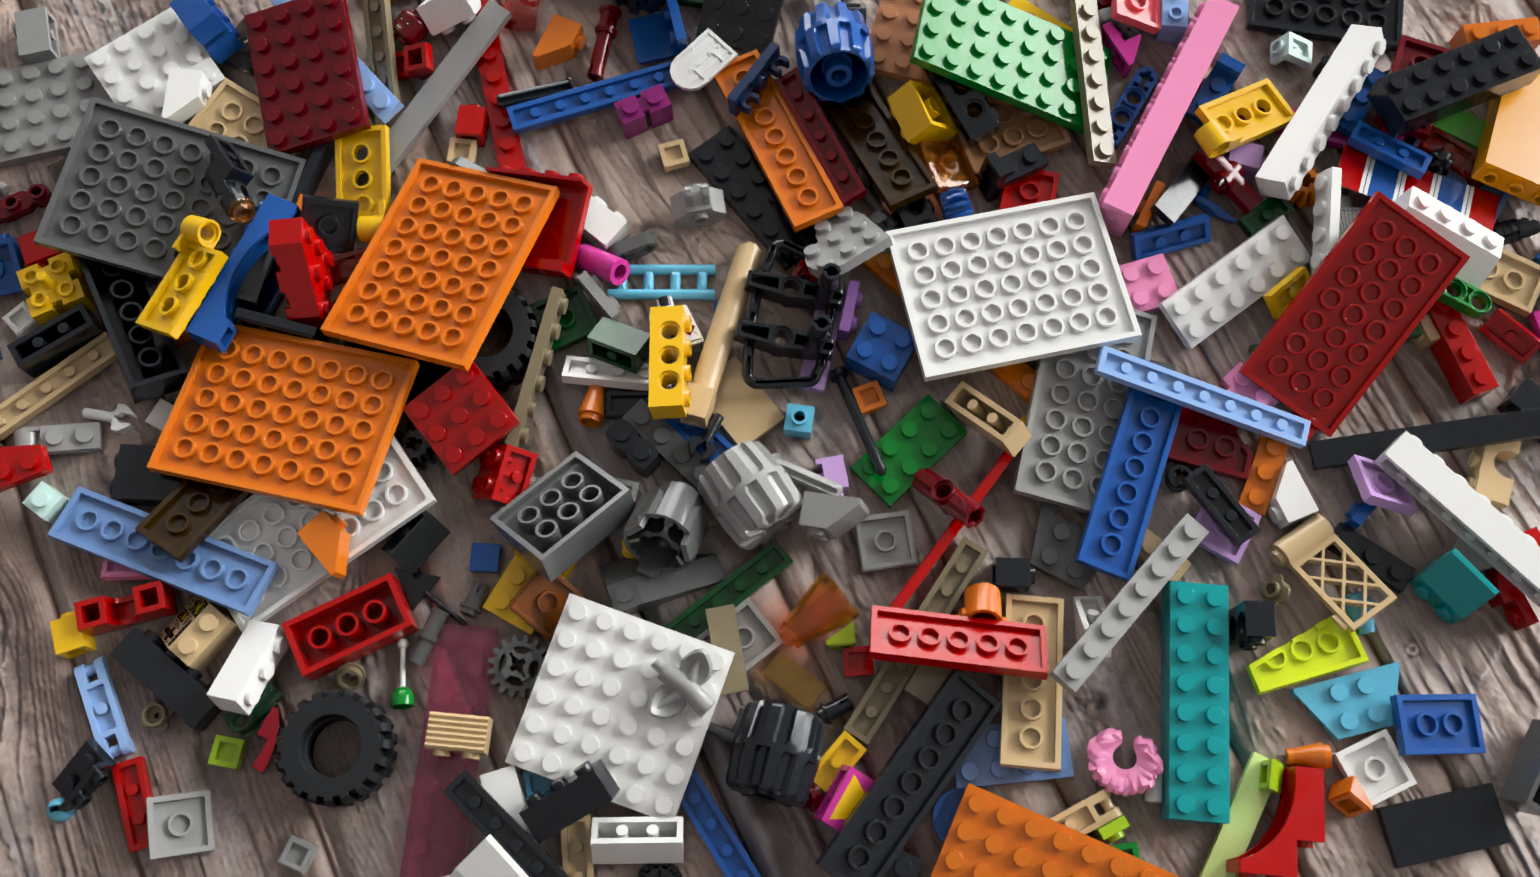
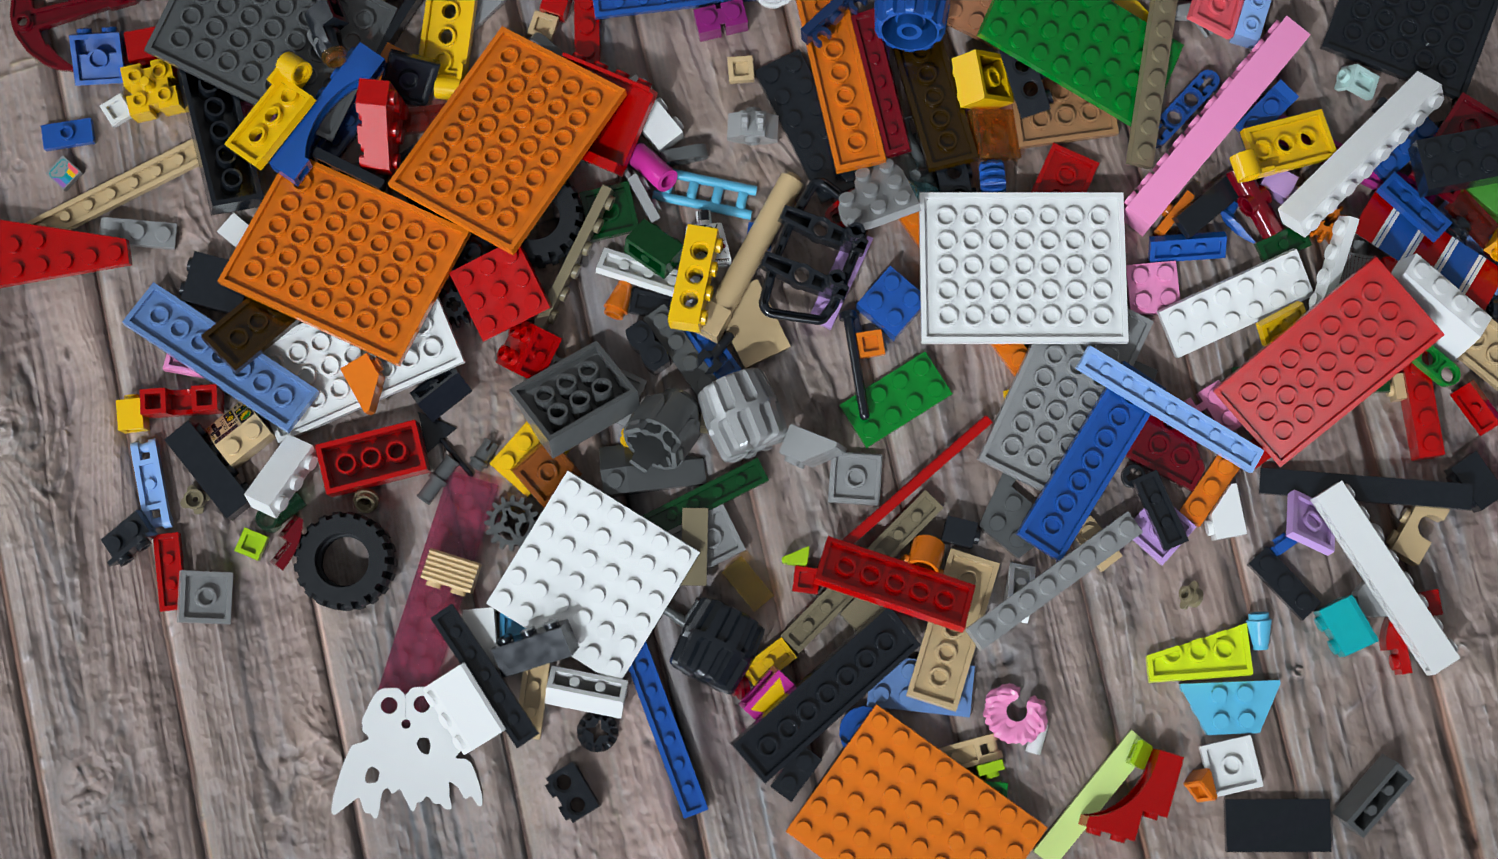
camera: 15 degrees right, 10 degrees up
black brick [7,303,105,378] -> none
light aqua brick [22,481,70,524] -> none
medium azure hinge [47,797,75,822] -> none
white bar [82,403,138,434] -> none
light grey tile [277,834,320,875] -> none
hinge [390,638,414,709] -> none
blue tile [469,543,502,574] -> none
light grey plant [648,648,715,719] -> none
light grey axle [772,453,843,496] -> none
clear orange cone [779,571,861,648] -> none
medium azure plate [783,403,815,440] -> none
lavender brick [814,454,849,496] -> none
black pin [815,692,854,725] -> none
medium lavender plate [838,280,864,341] -> none
dark red piece [912,468,985,528] -> none
tan brick [944,381,1032,457] -> none
black bracket [975,142,1048,203] -> none
dark pink slope [1100,21,1141,79] -> none
teal brick [1160,581,1230,825] -> none
black brick [1229,600,1276,651] -> none
tan piece [1270,513,1398,633] -> none
orange cone [1285,742,1332,771] -> none
blue plate [1390,694,1486,756] -> none

